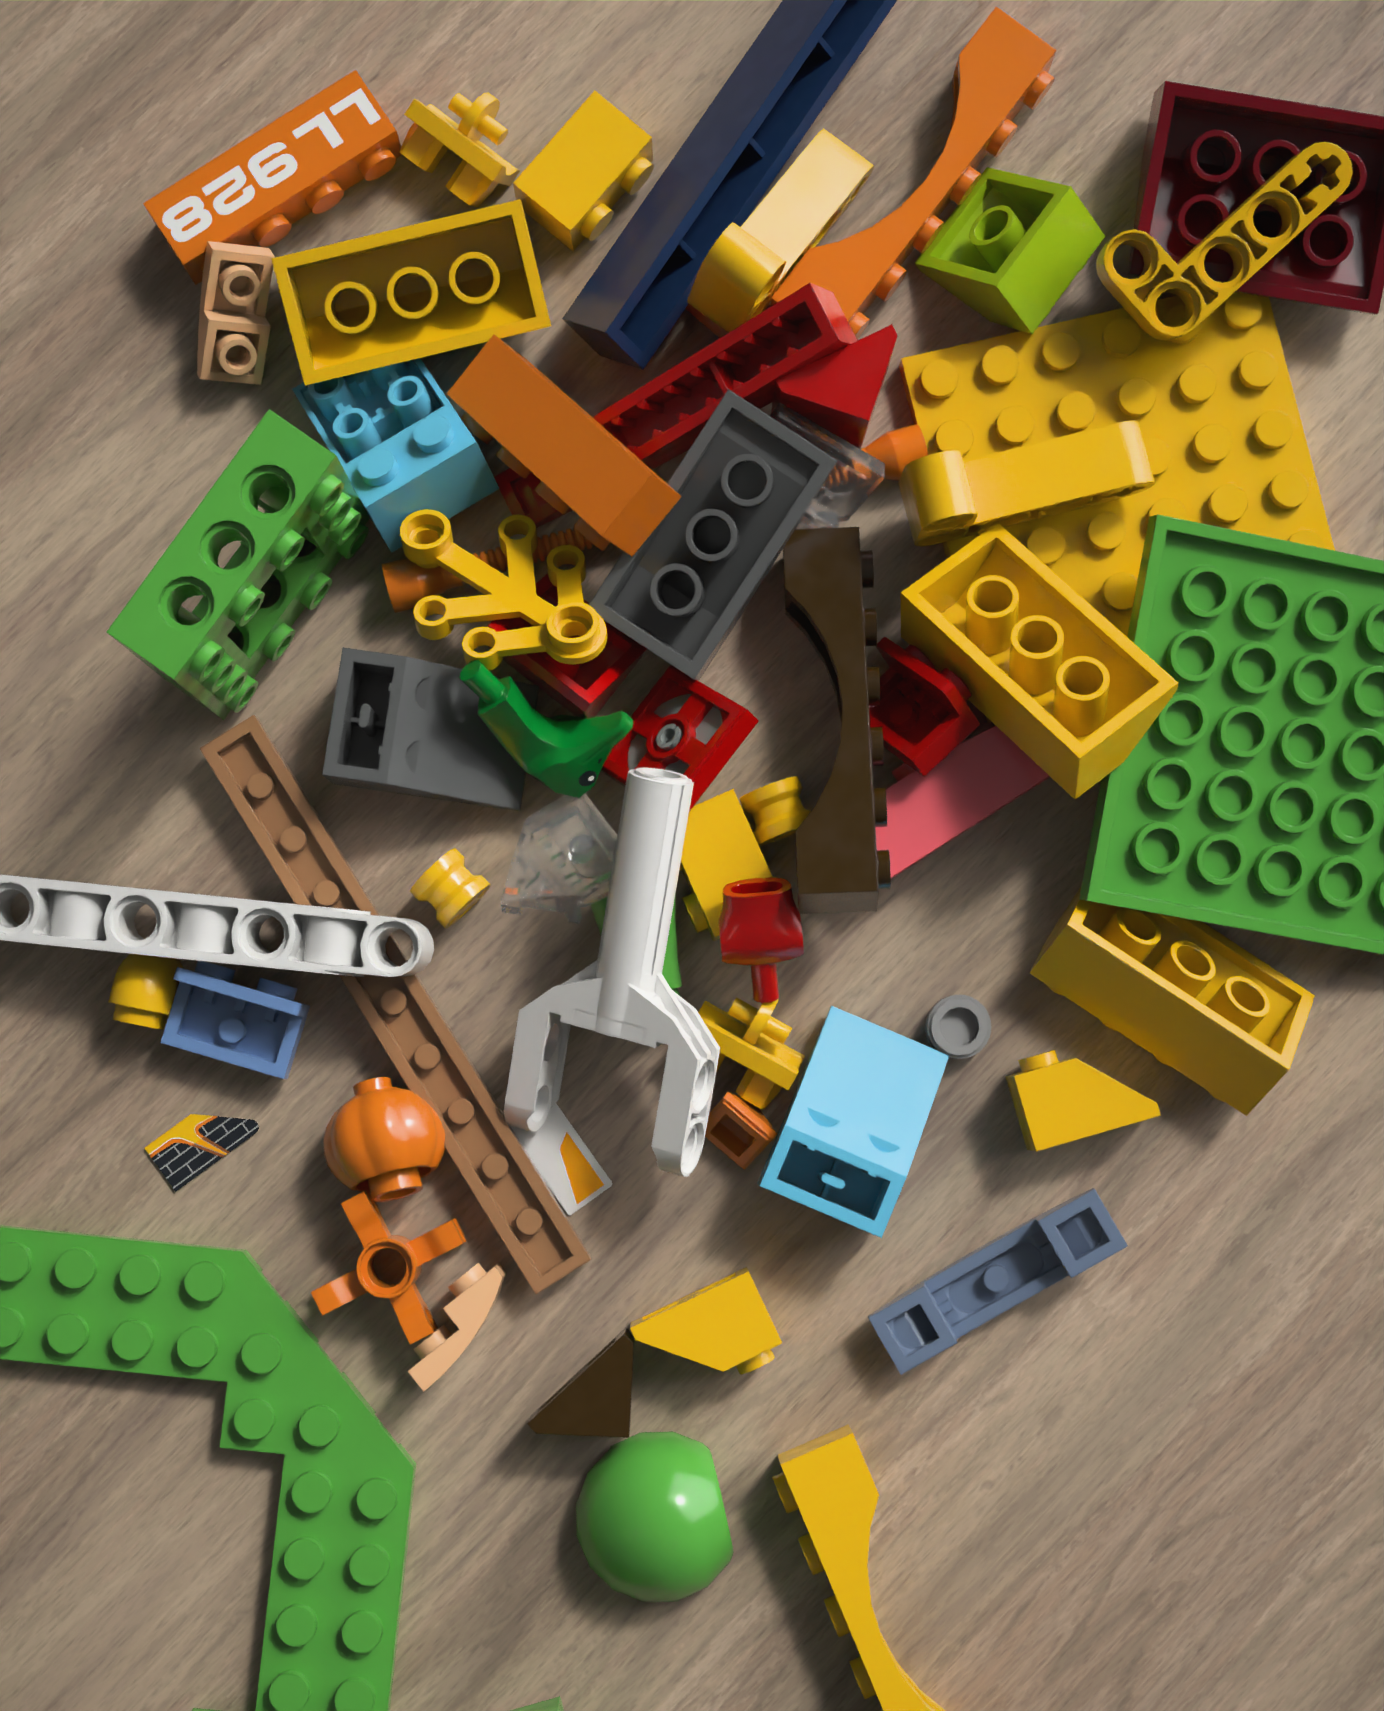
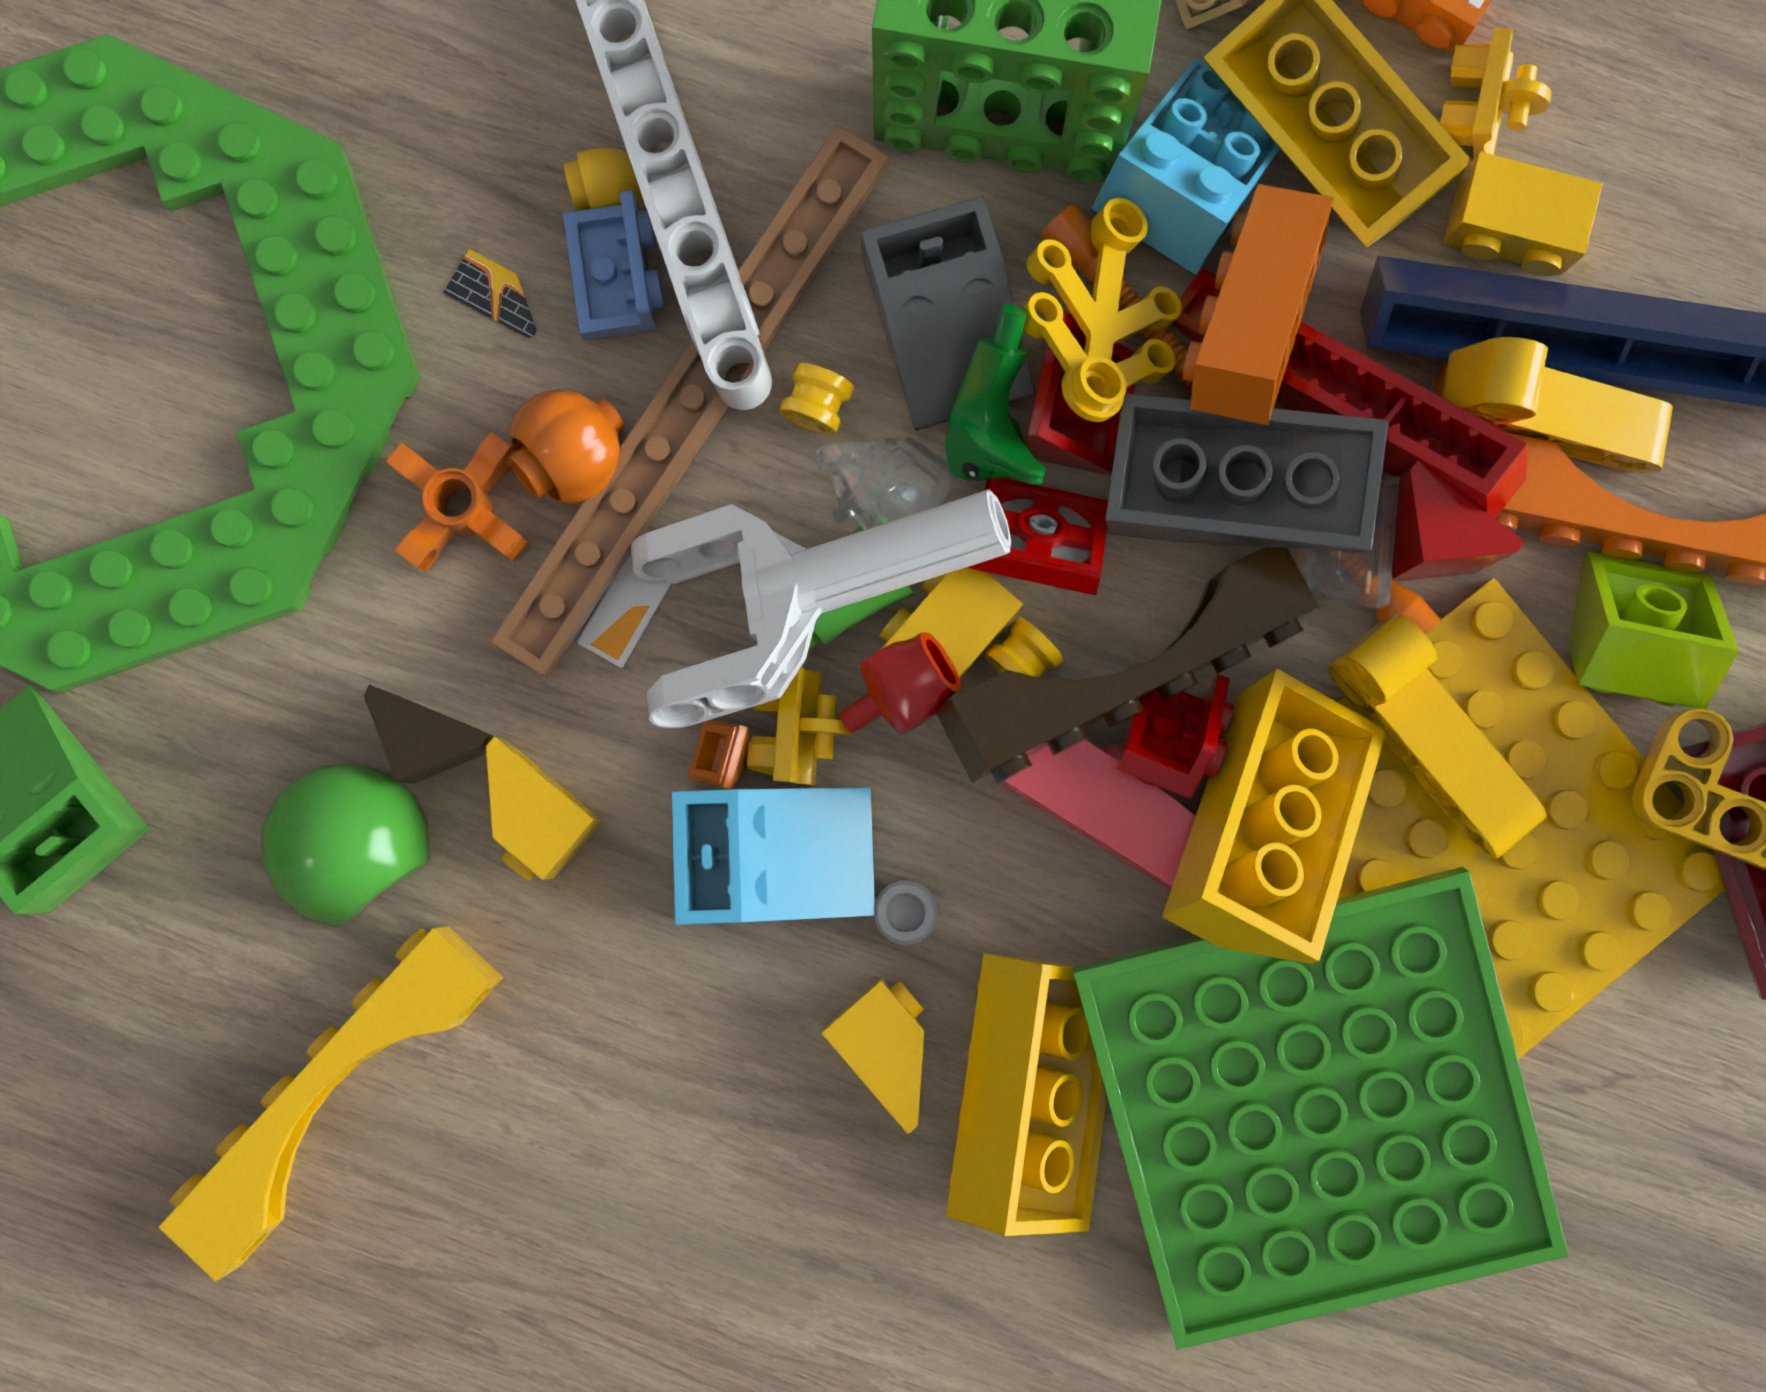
camera: 70 degrees right, 0 degrees up
light nougat slope [408,1263,507,1392] -> none
sand blue slope [868,1188,1128,1375] -> none

